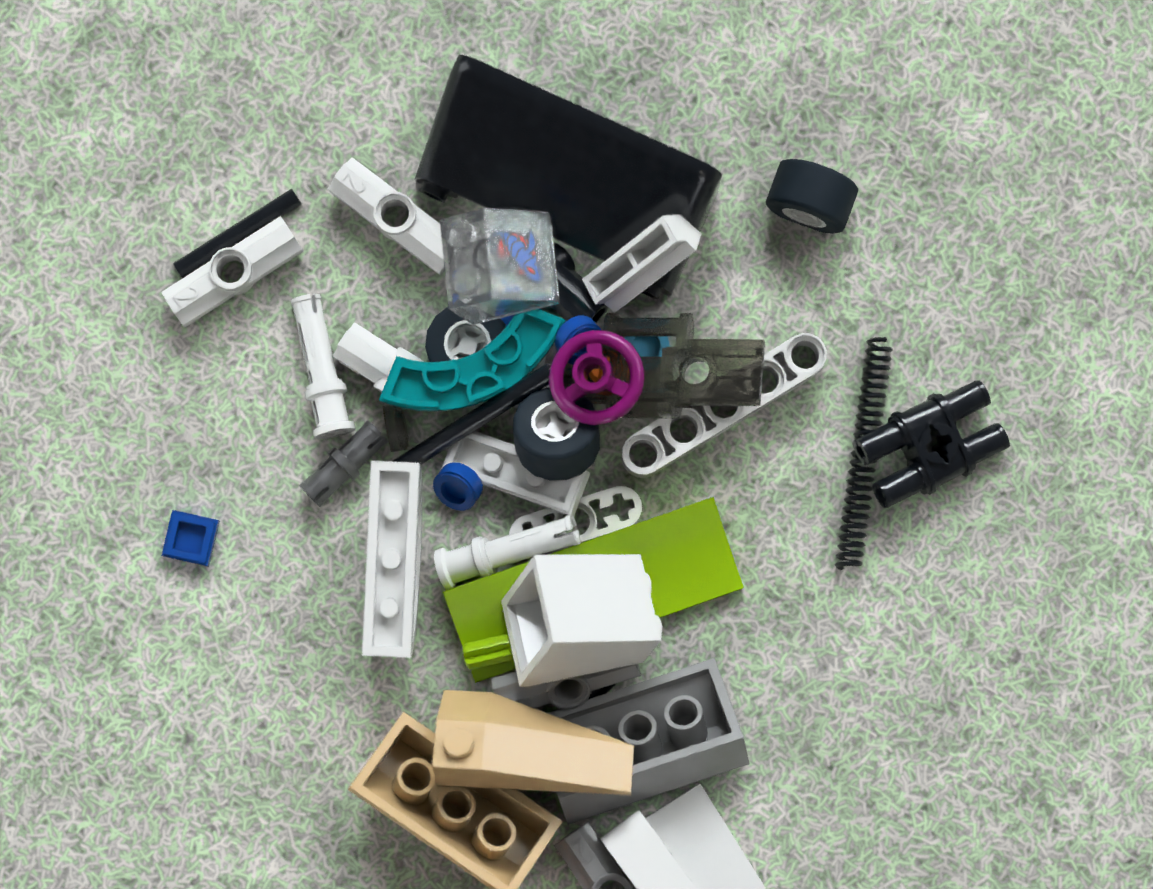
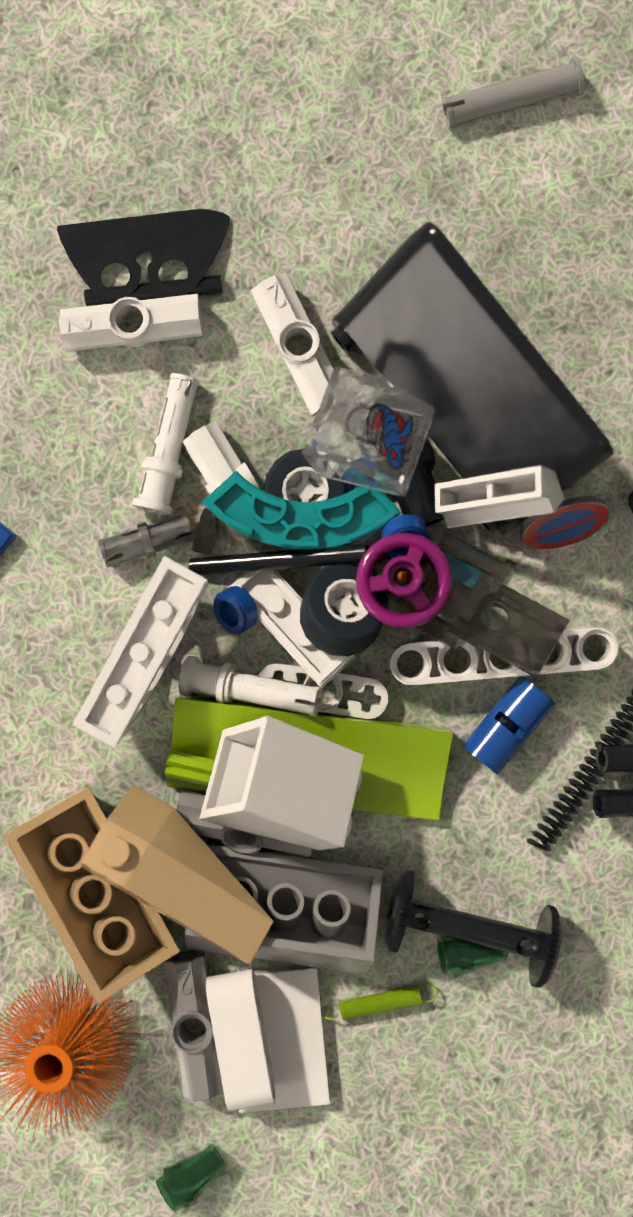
camera: 25 degrees right, 5 degrees up
none -> black piece [57,209,230,299]
none -> lime piece [323,984,438,1021]
none -> black hose [385,870,562,988]
none -> clear green cone [437,936,508,978]
none -> blue pin [462,676,556,775]
none -> piece [519,494,611,551]

